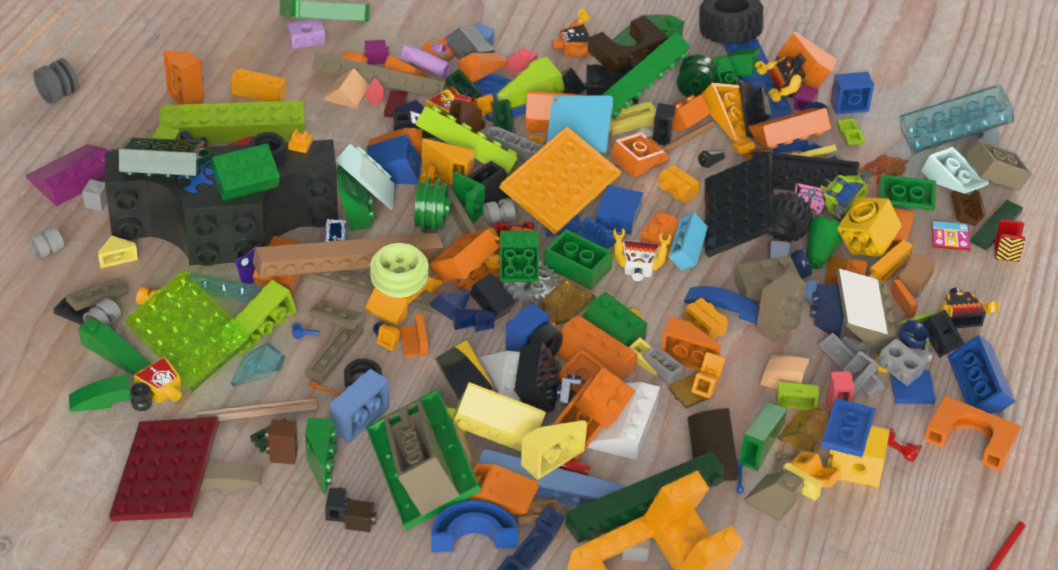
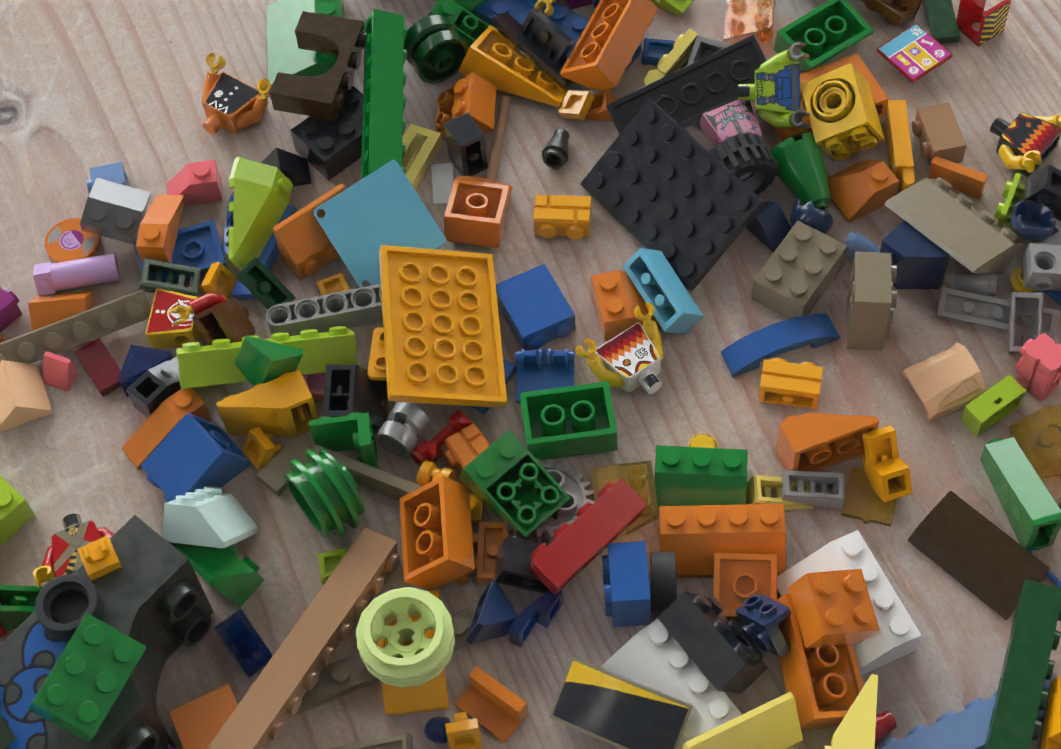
camera: 35 degrees left, 15 degrees up
none -> green slope [235,335,304,386]
none -> red brick [529,478,648,596]

